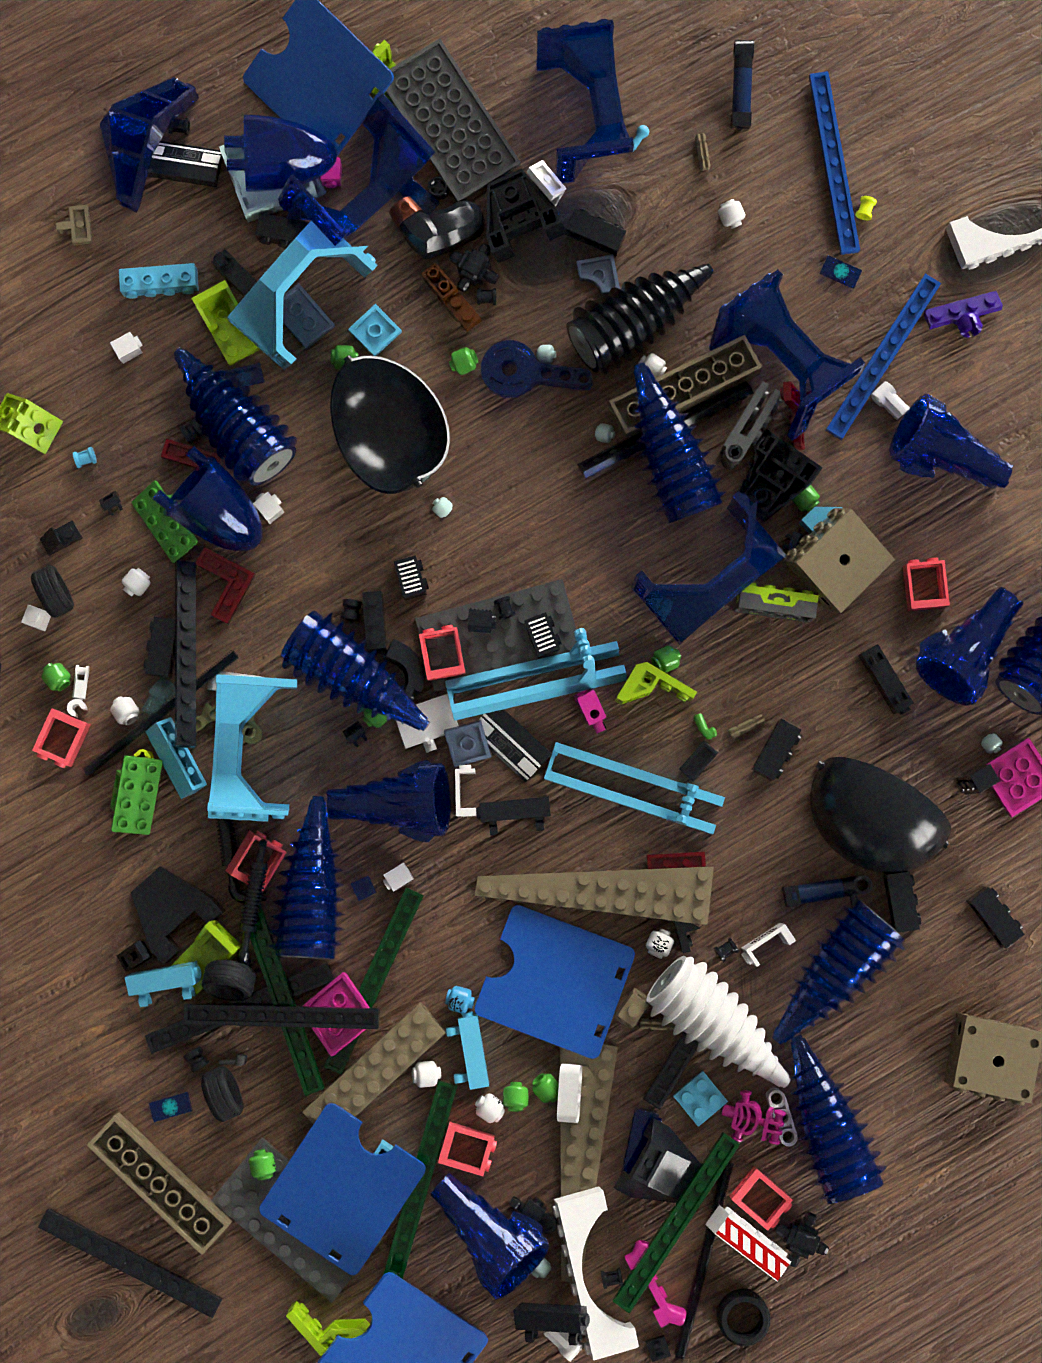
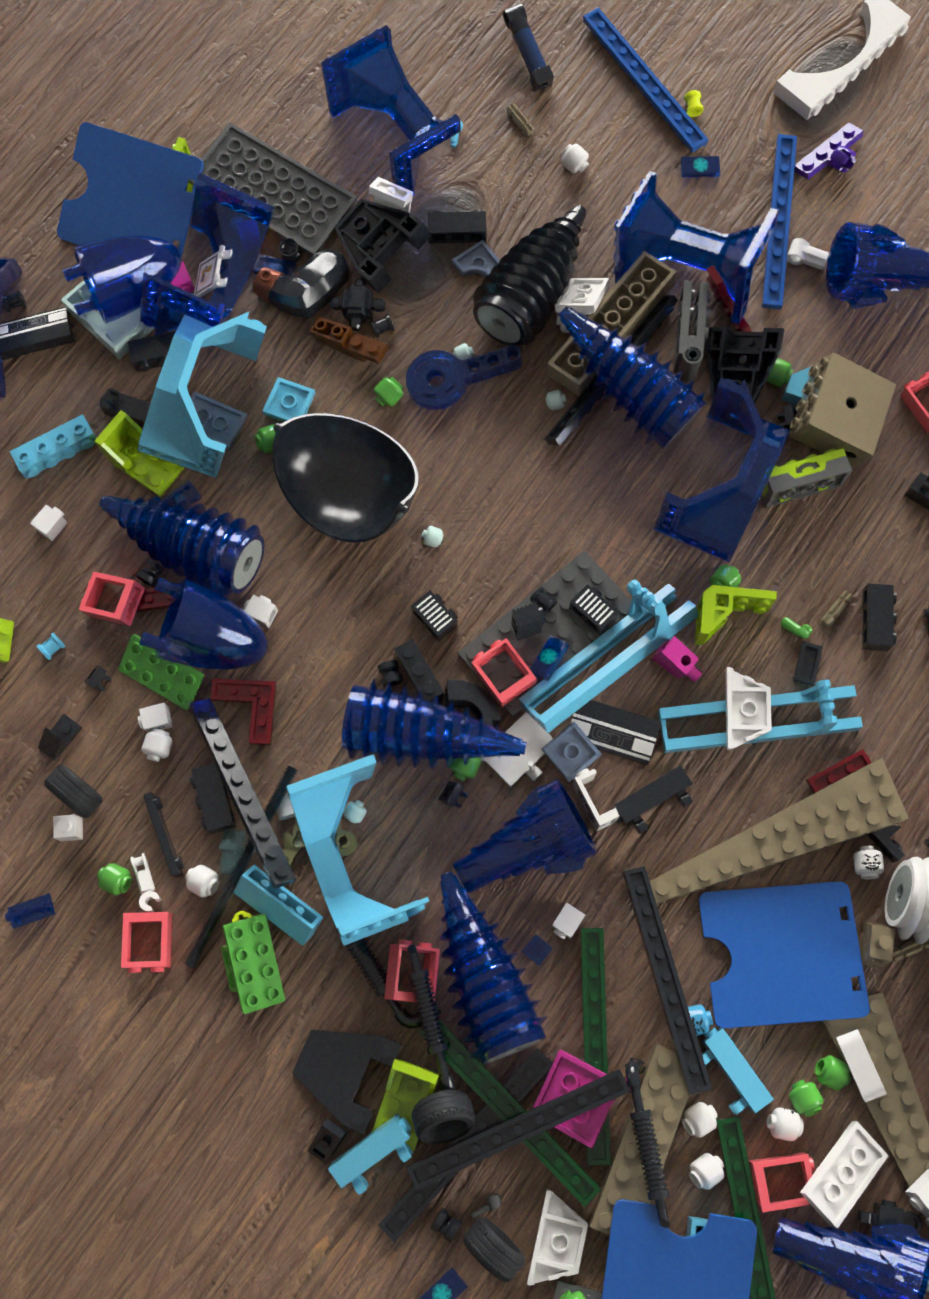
camera: 20 degrees left, 10 degrees down
none -> coral window [79,571,145,626]
none -> white brick [138,703,173,733]
none -> black plate [143,792,185,878]
none -> white flag [193,245,233,300]
none -> light aqua piece [343,800,367,823]
none -> white wing [527,1189,588,1286]
none -> clear blue tile [530,635,570,681]
none -> white plate [555,278,610,315]
none -> black plate [623,866,712,1096]
none -> black piece [624,1058,670,1228]
none -> white head [689,1153,724,1190]
none -> white wing [725,667,772,750]
none -> white plate [800,1121,888,1229]

